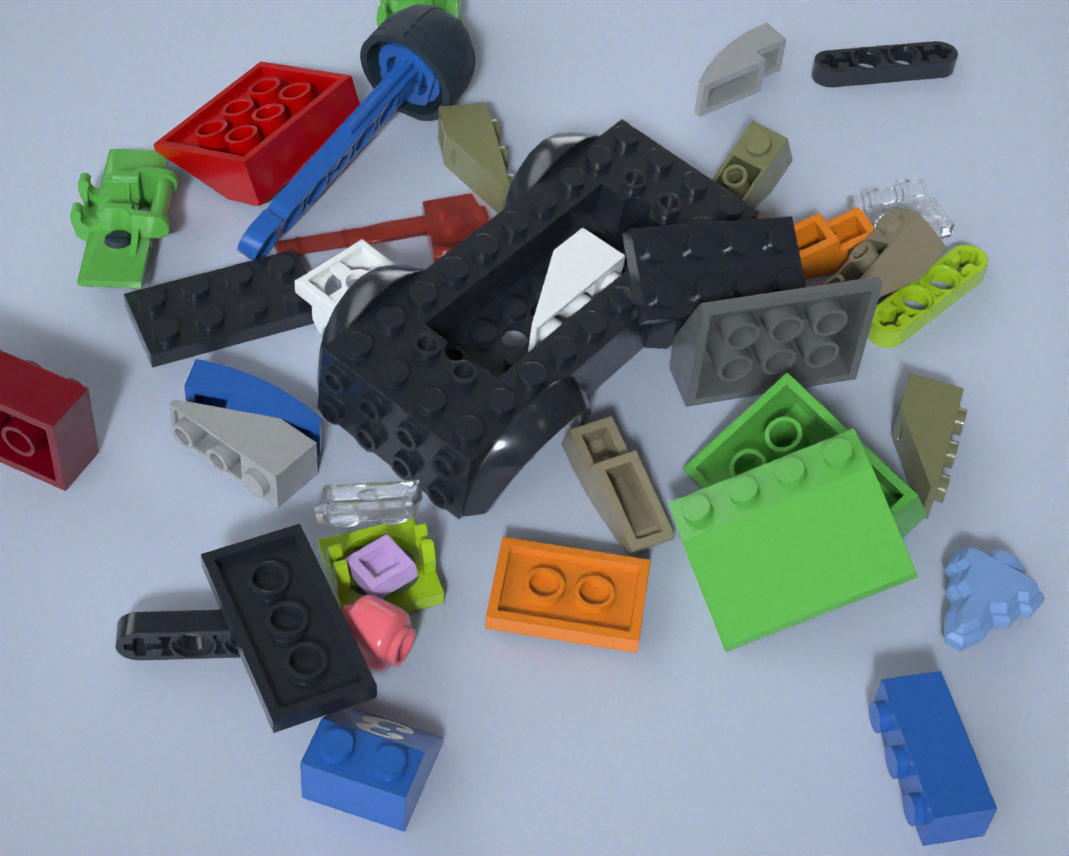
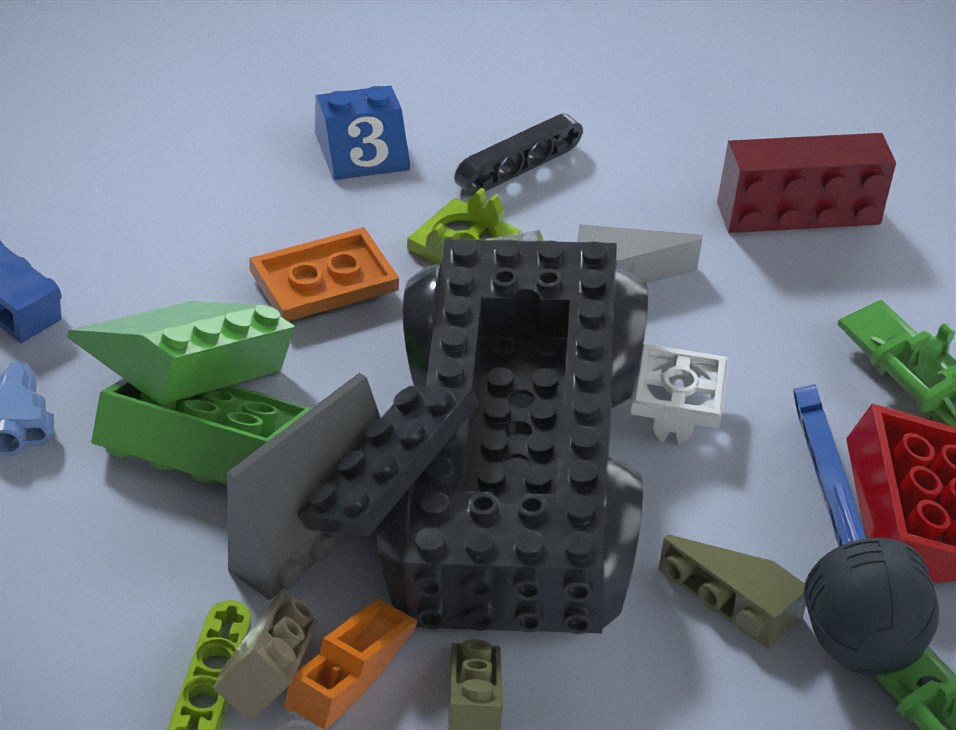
camera: 145 degrees right, 5 degrees down
black plate [124,249,314,368] -> none
blue slope [184,359,323,457] -> none
black plate [201,523,377,733] -> none
clear red piece [275,193,489,262] -> none
coral head [341,594,416,672] -> none
lavender plate [344,534,417,599] -> none
white slope [528,228,625,352] -> none
dark tan slope [561,416,676,555] -> none
olive slope [891,373,968,519] -> none

